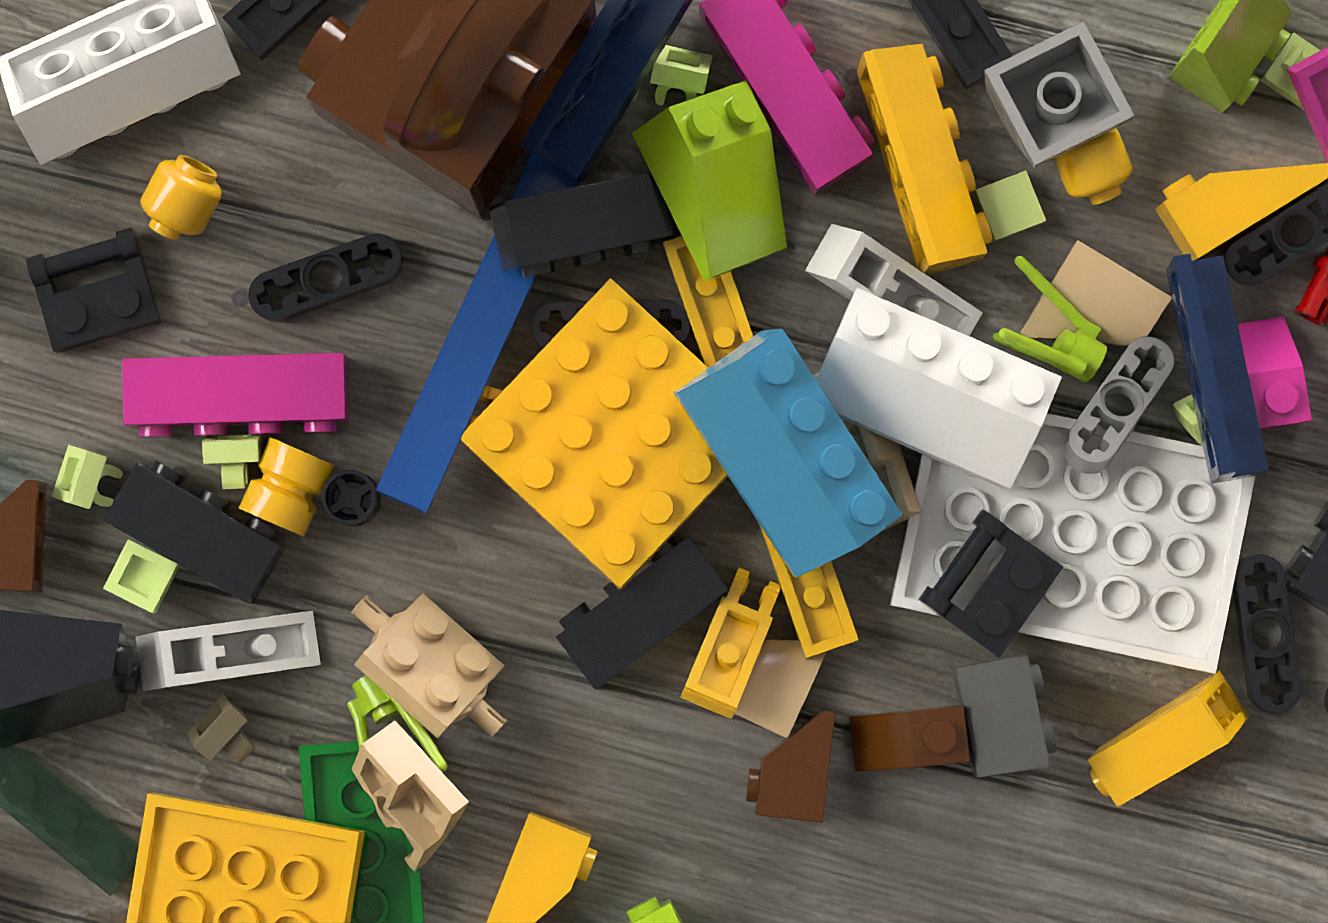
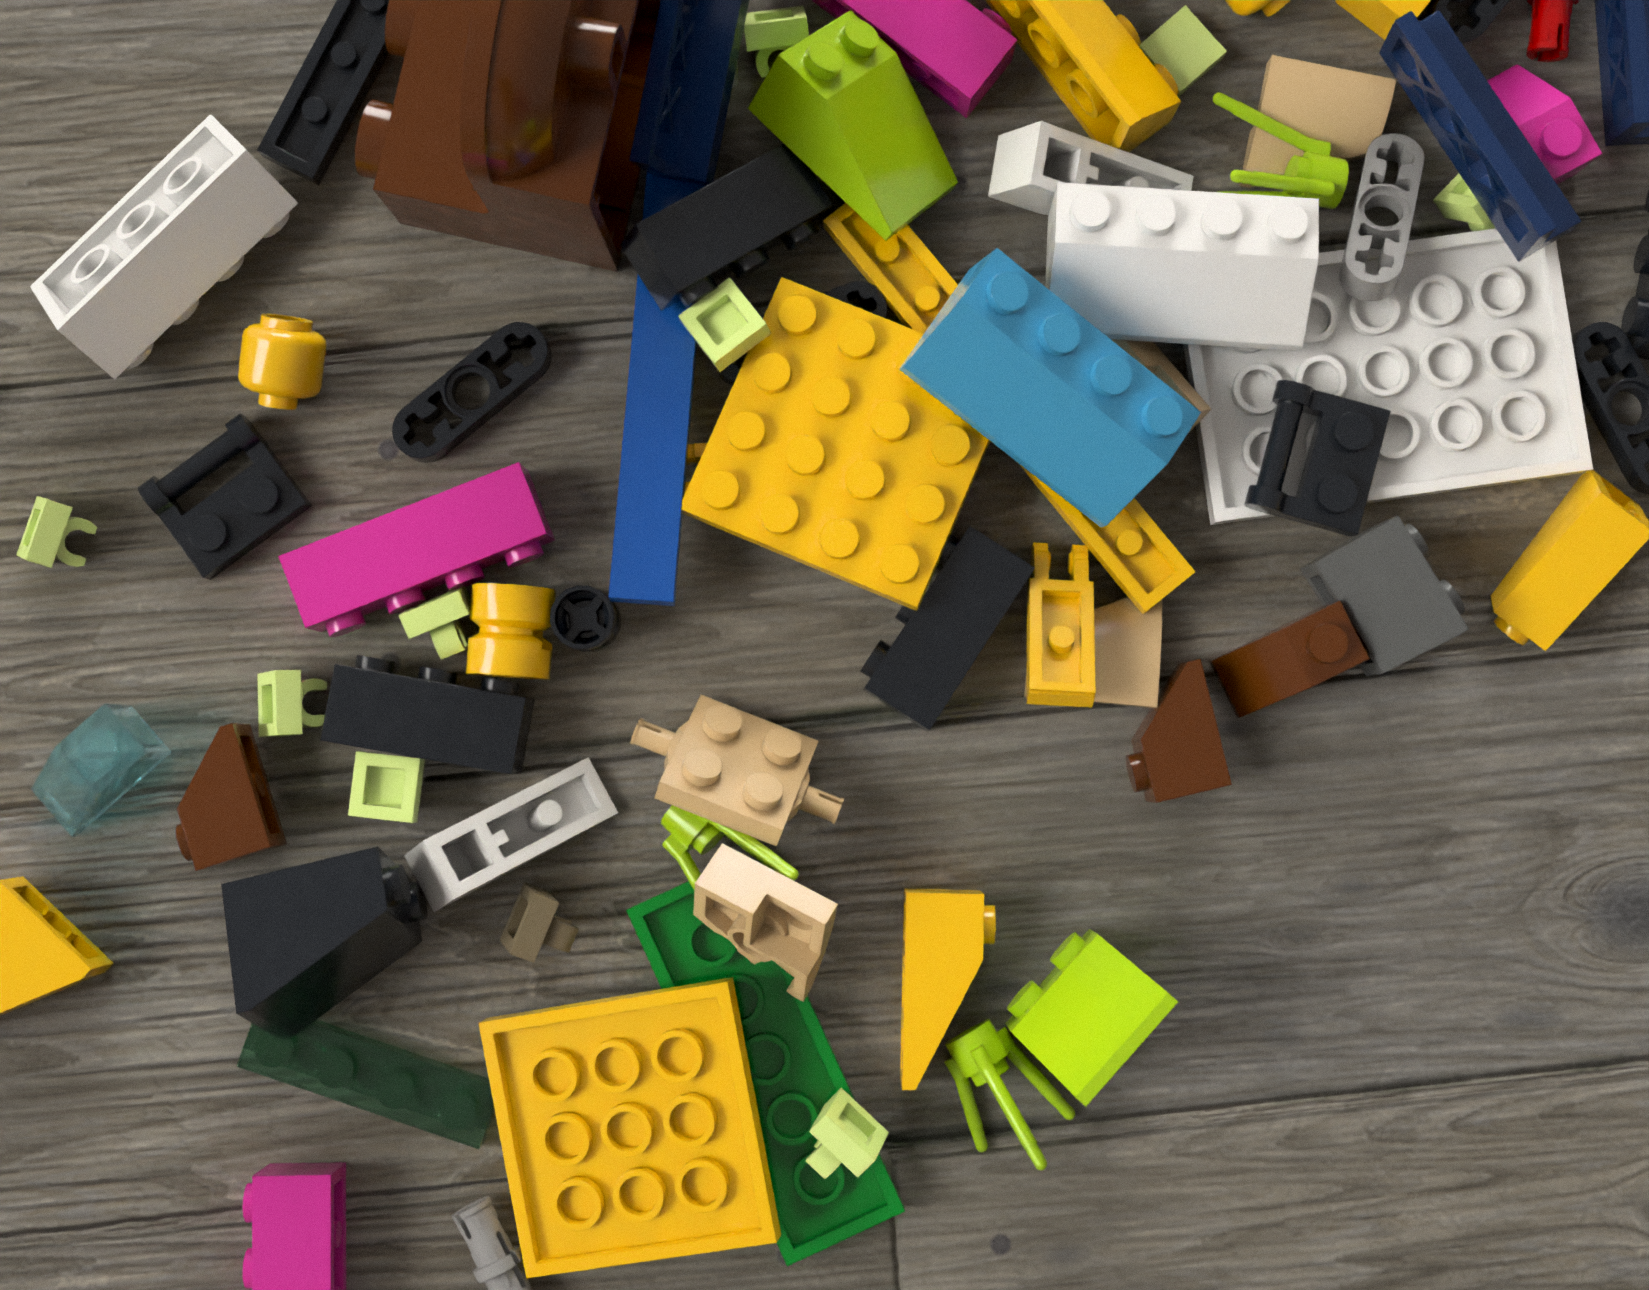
camera: 15 degrees left, 0 degrees up
none -> yellowish green tile [678,277,772,372]

